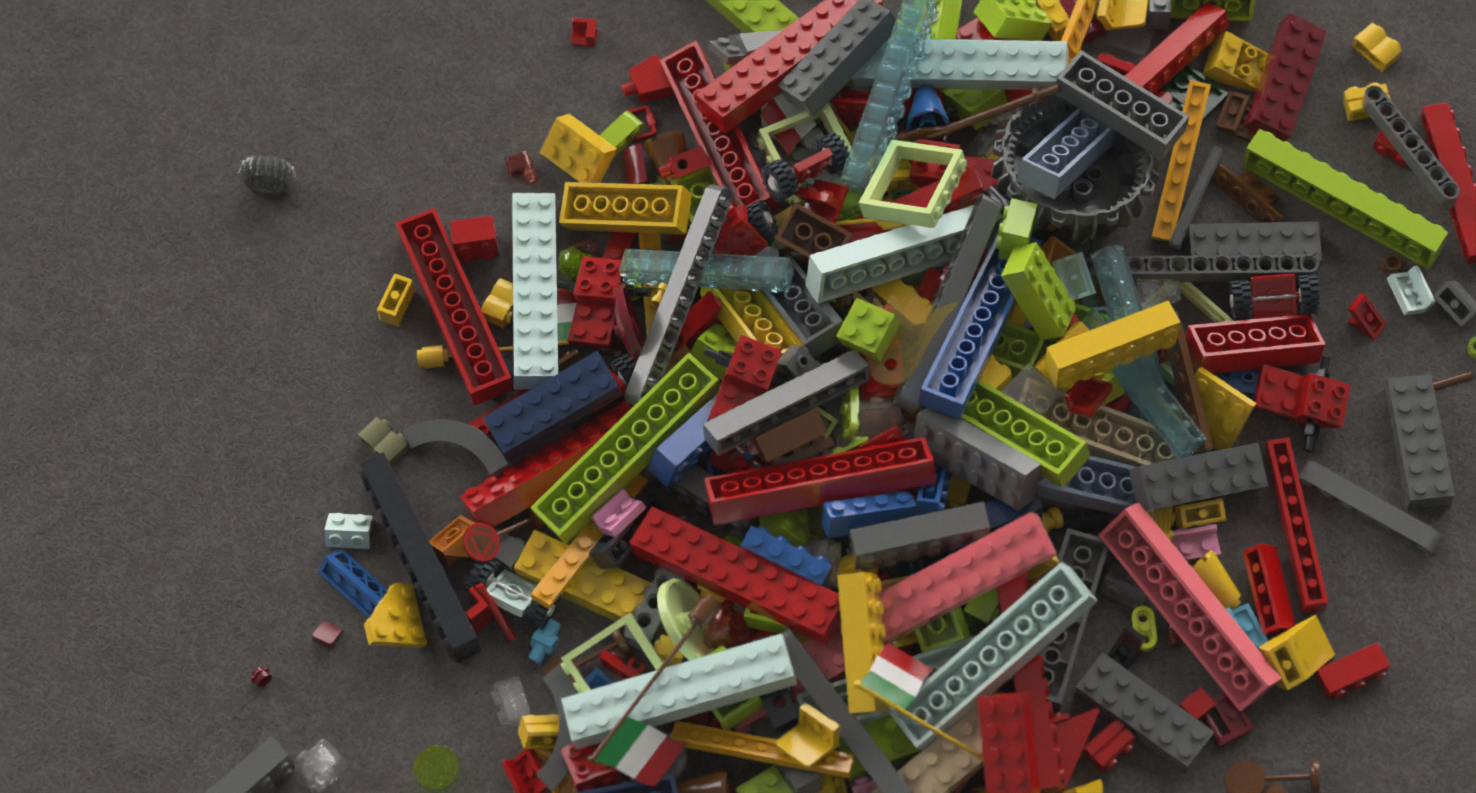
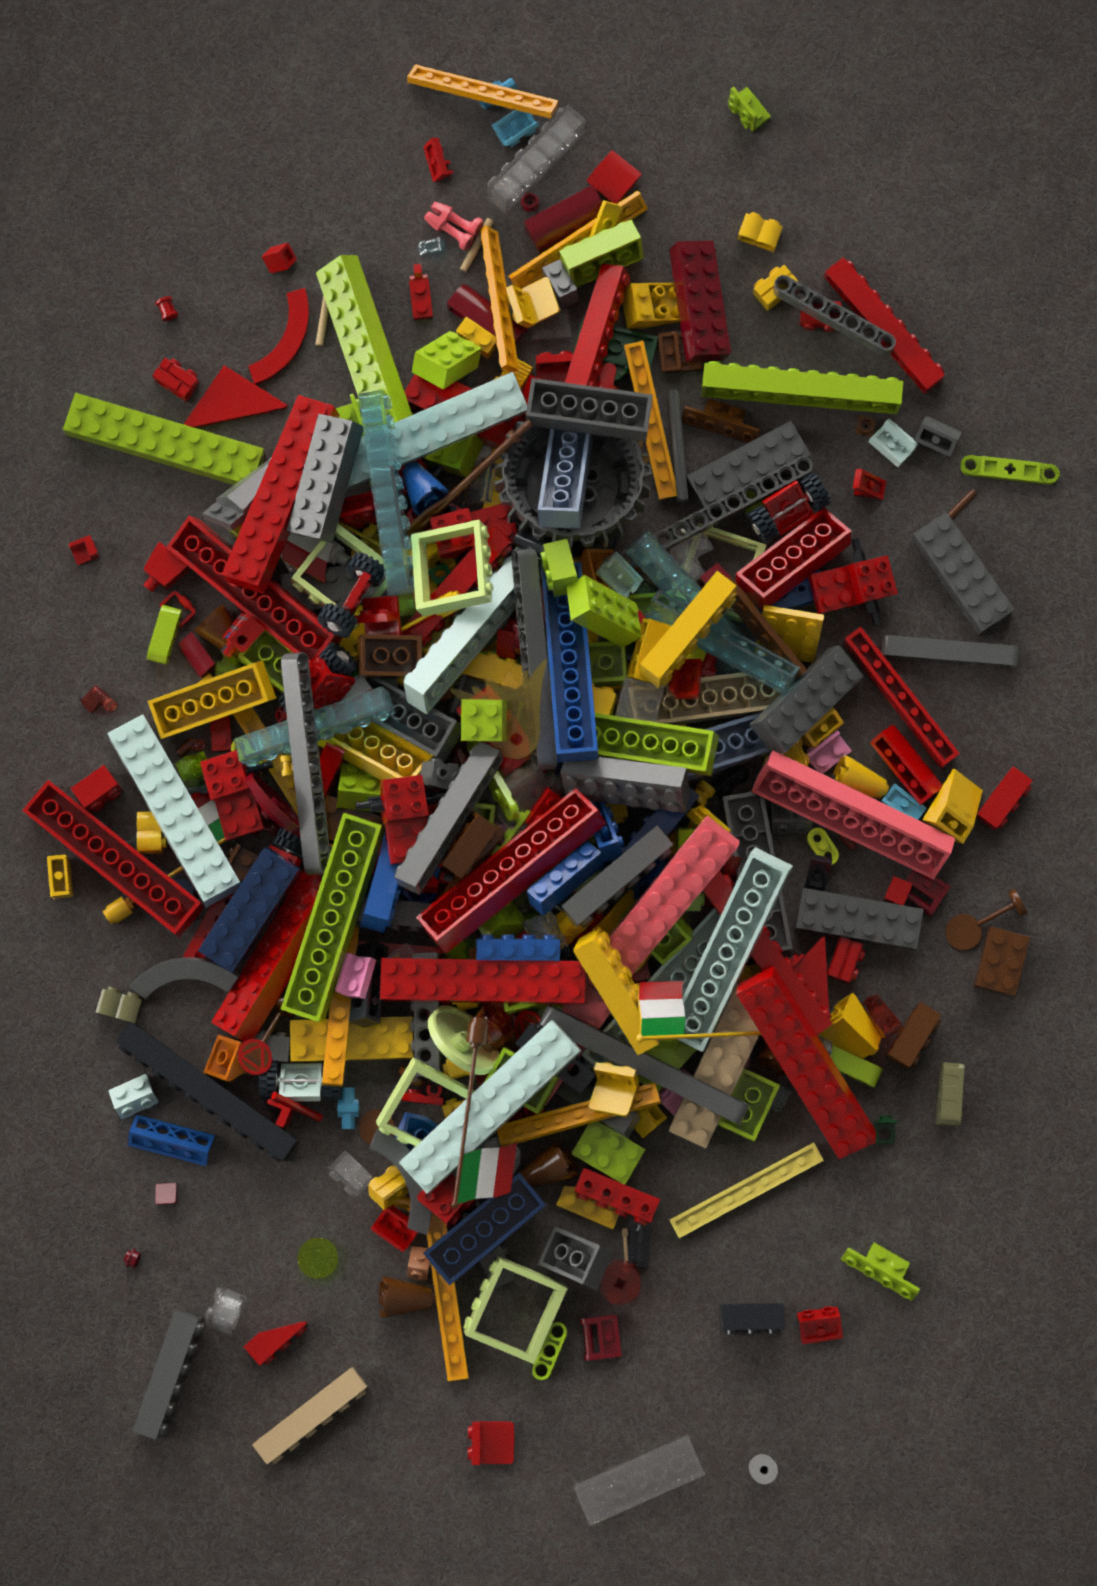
camera: 30 degrees left, 15 degrees up
yellow plate [364,582,427,648] -> none
yellow brick [539,114,617,183] -> none

